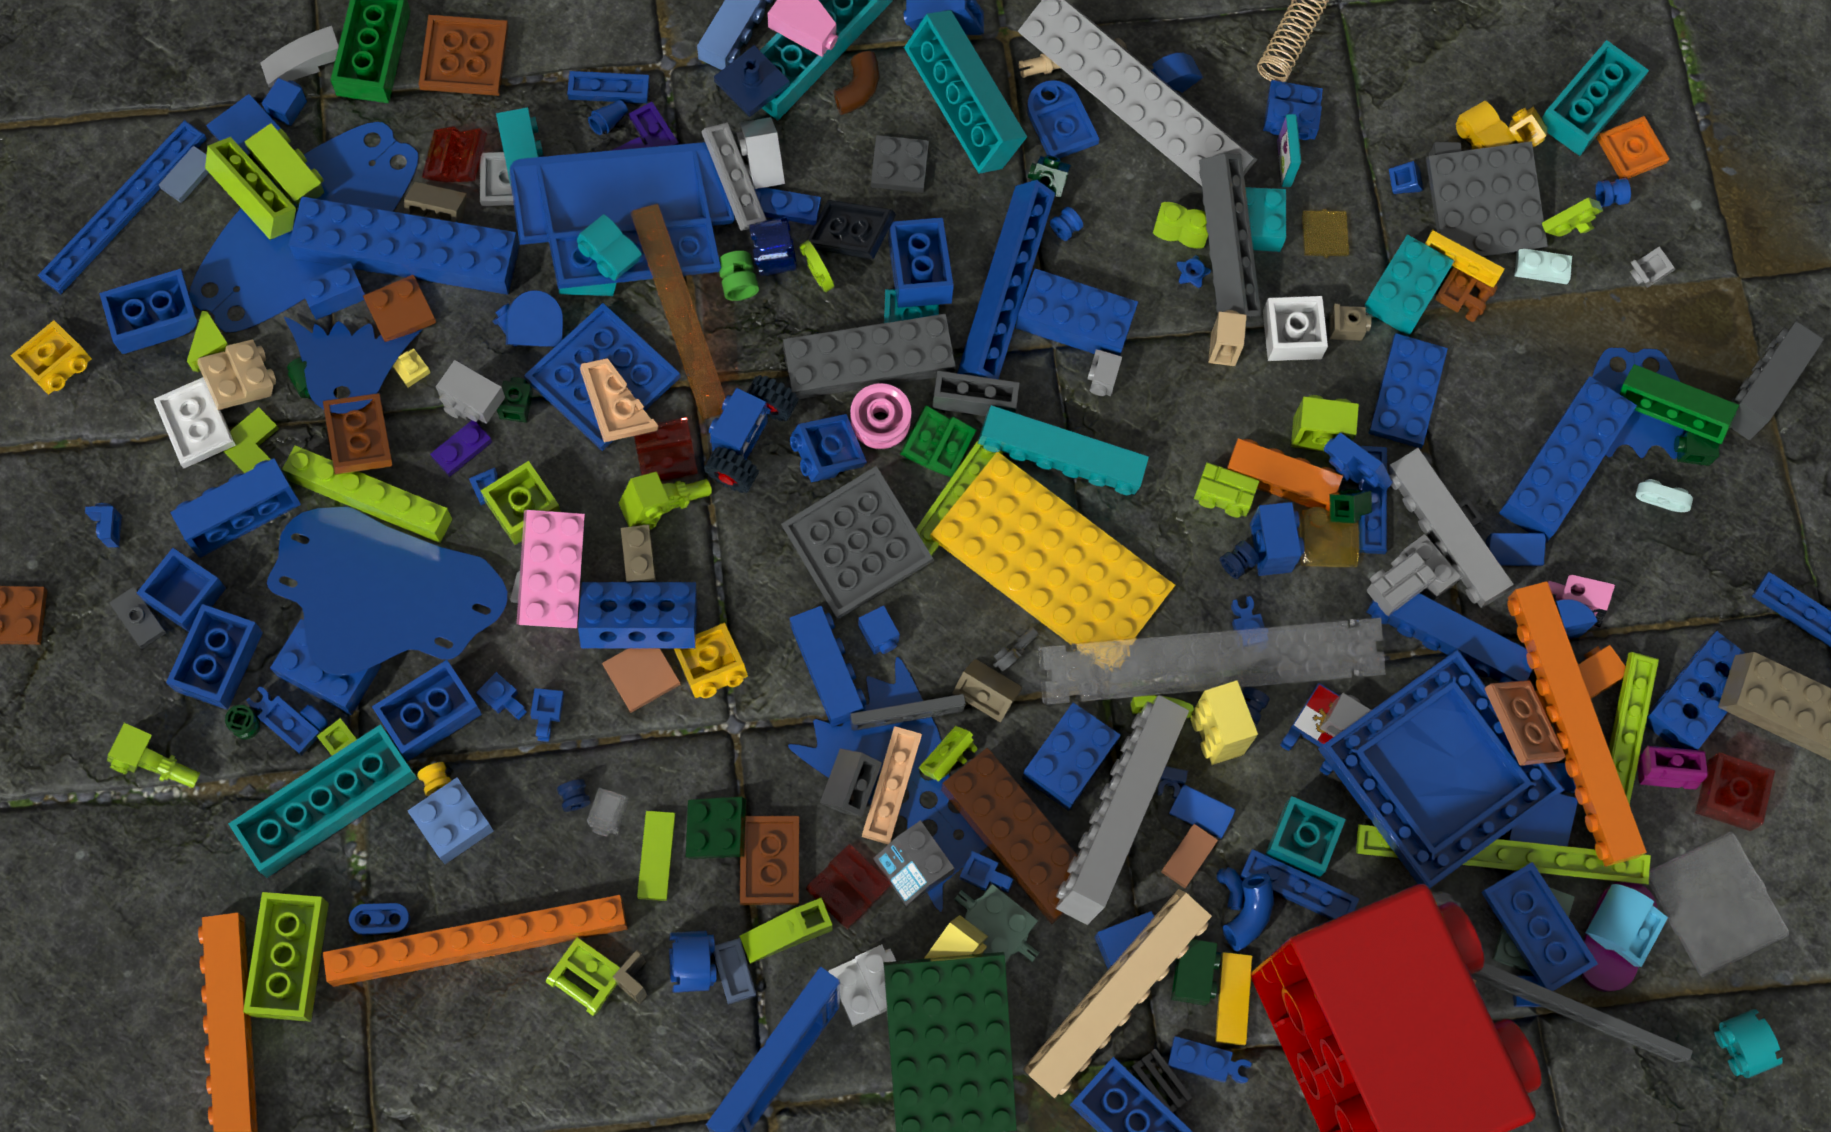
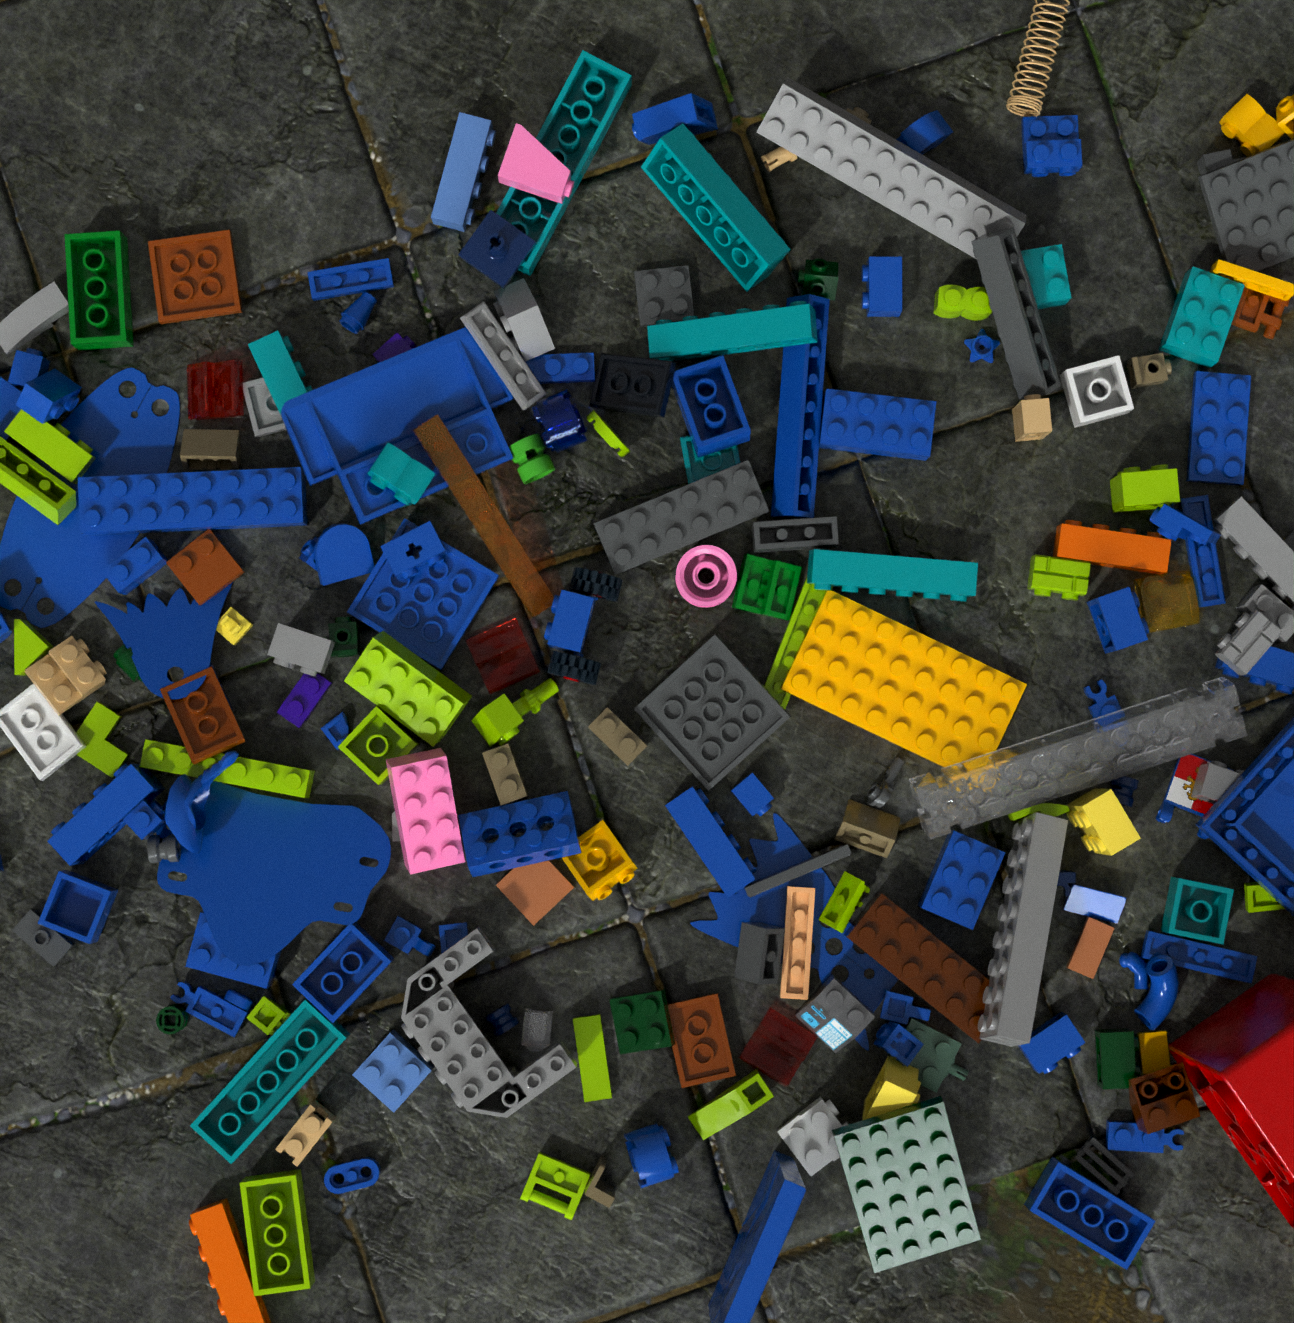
camera: 10 degrees left, 15 degrees up
lime brick [107,723,200,788] -> none
blue brick [166,604,263,710] -> none
orange brick [323,895,628,987] -> none
yellow wheel [417,762,452,796] -> none
light nougat wing [580,358,658,442] -> none
dark purple plate [629,102,679,147] -> none
sand blue tile [713,938,756,1005] -> none
blue plate [790,414,867,483] -> none
reddish brown cylinder [833,51,880,115] -> none
tan brick [1023,889,1212,1098] -> none
blue plate [1027,81,1099,158] -> none
blue wheel [1050,207,1084,241] -> none
light grey brick [1088,349,1122,396] -> none
dark blue wheel [1220,540,1259,579] -> none
teal tile [1277,114,1301,187] -> none
clear yellow piece [1302,209,1349,258] -> none
dark green brick [1329,489,1372,523] -> none
blue slope [1389,161,1424,194] -> none
none -> blue brick [16,369,82,424]
none -> blue brick [123,800,166,840]
none -> dark grey wheel [147,834,181,863]
none -> blue hat [165,751,239,854]
none -> tan brick [275,1100,337,1167]
none -> lime brick [344,631,472,747]
none -> blue brick [380,521,447,580]
none -> light grey wedge [401,926,577,1118]
none -> dark tan brick [588,707,647,766]
none -> teal brick [647,301,818,362]
none -> blue brick [861,257,902,317]
none -> blue bracket [874,1022,924,1067]
none -> reddish brown slope [1129,1061,1200,1134]

